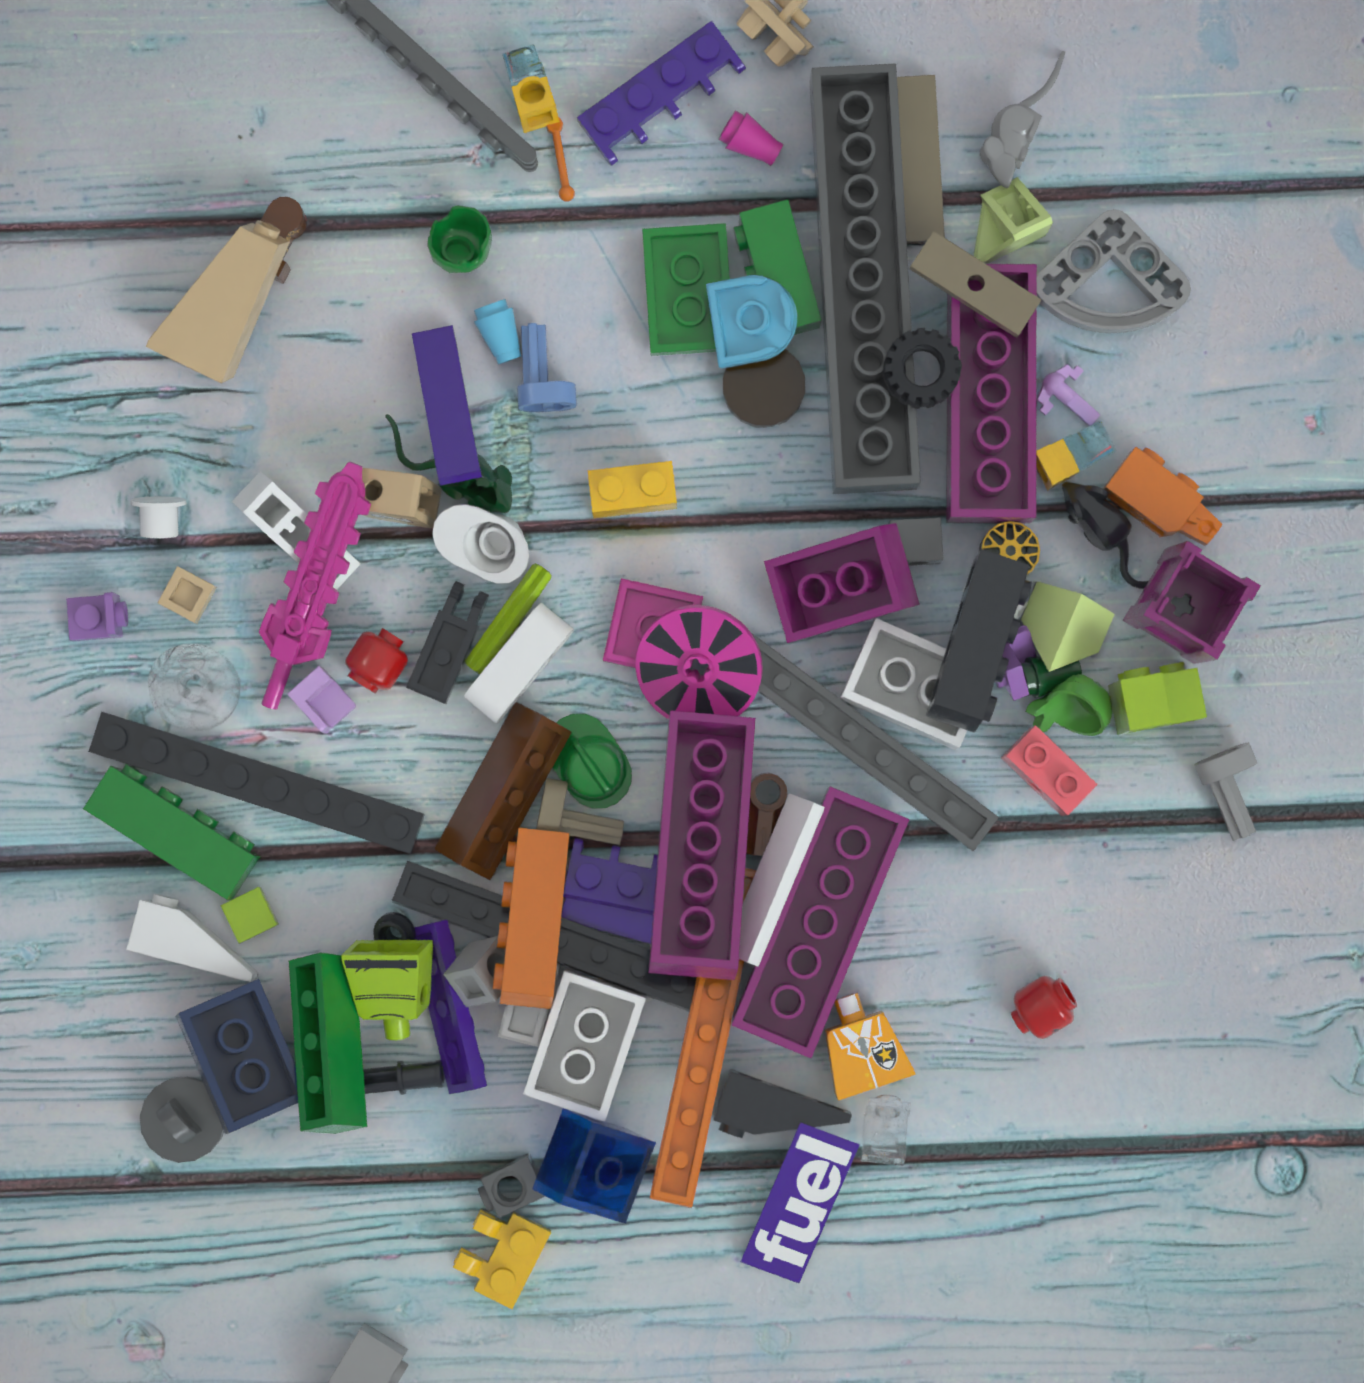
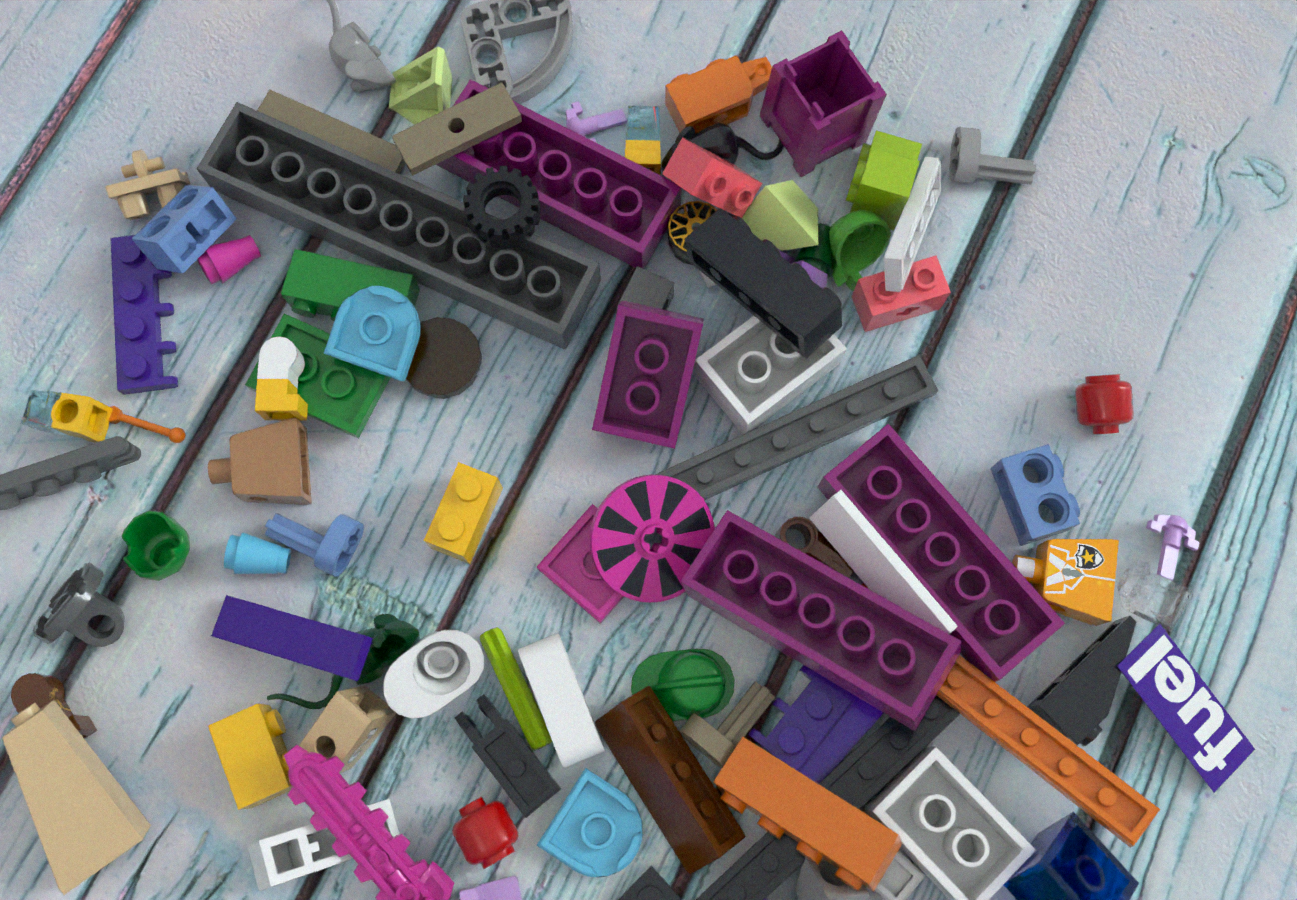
camera: 60 degrees left, 10 degrees down
none -> dark grey tile [33,562,125,647]
none -> medium blue brick [132,185,237,274]
none -> medium nougat torso [208,418,312,505]
none -> yellow brick [208,703,292,810]
none -> leg [254,337,308,421]
none -> medium azure tile [537,768,643,877]
none -> coral brick [662,138,762,218]
none -> white tile [884,157,941,292]
none -> medium blue brick [991,444,1080,546]
none -> lavender piece [1146,514,1199,581]

